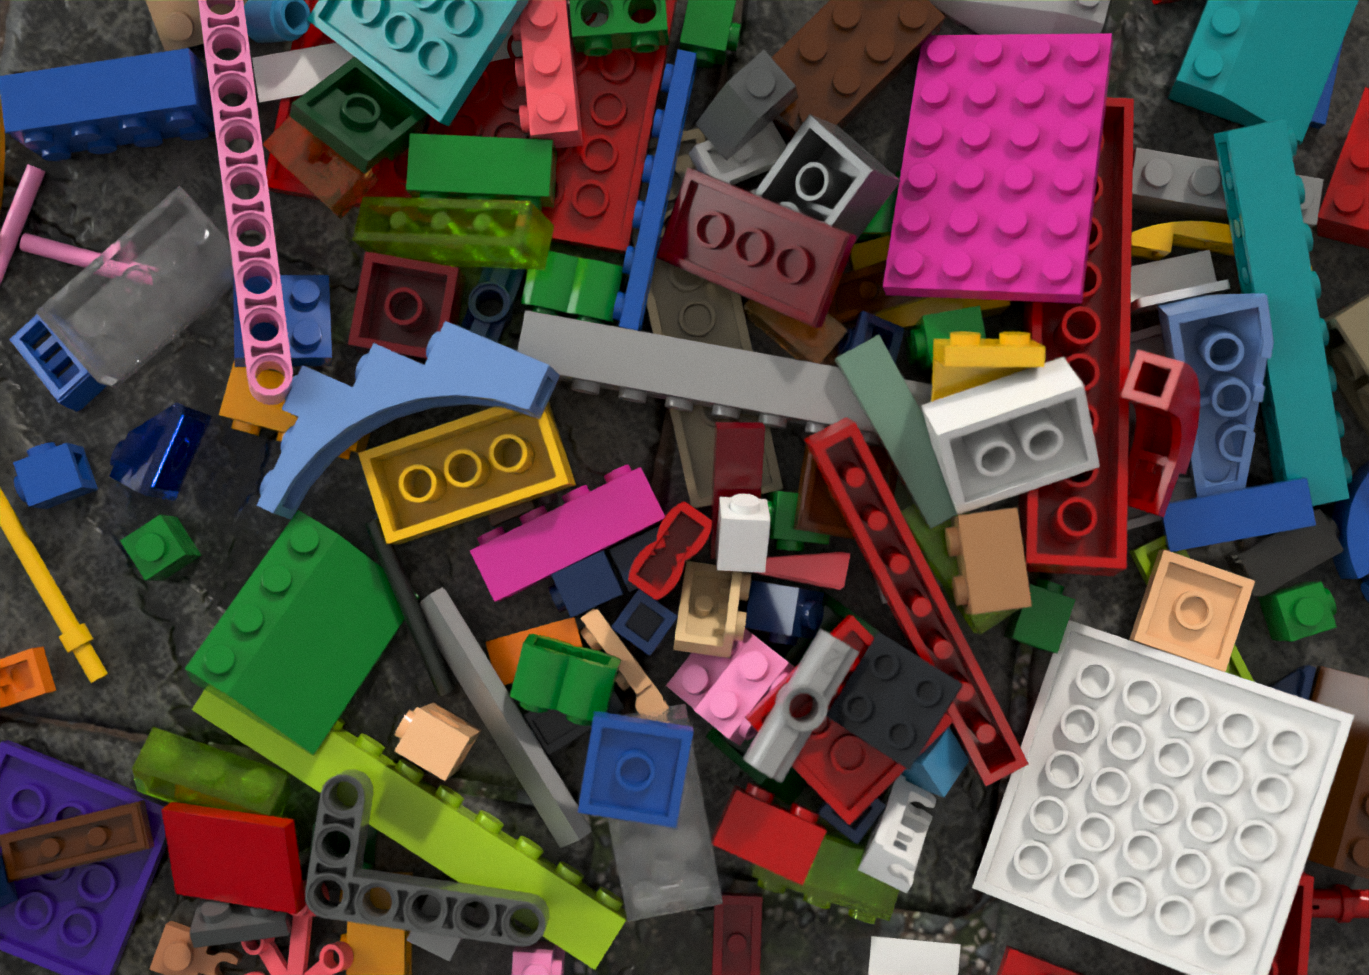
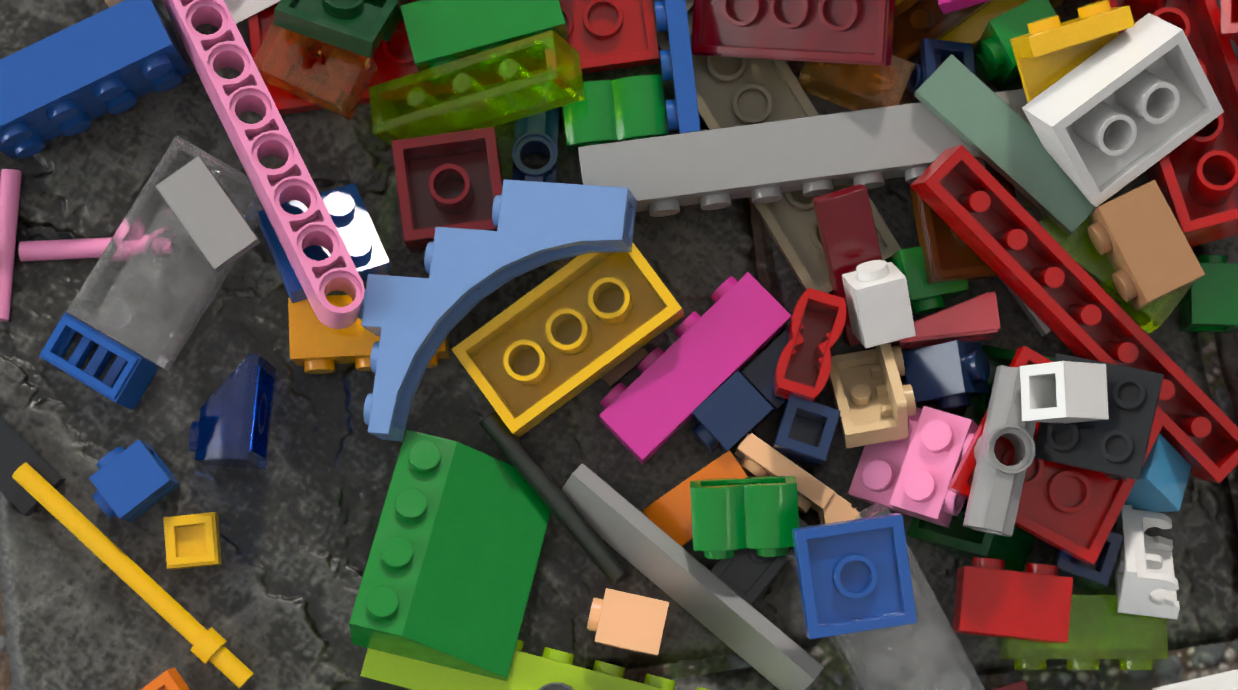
camera: 15 degrees left, 5 degrees down
green brick [120,514,202,581] -> none
none -> light grey tile [156,156,260,272]
none -> yellow tile [163,512,222,570]
none -> white brick [1020,361,1109,423]

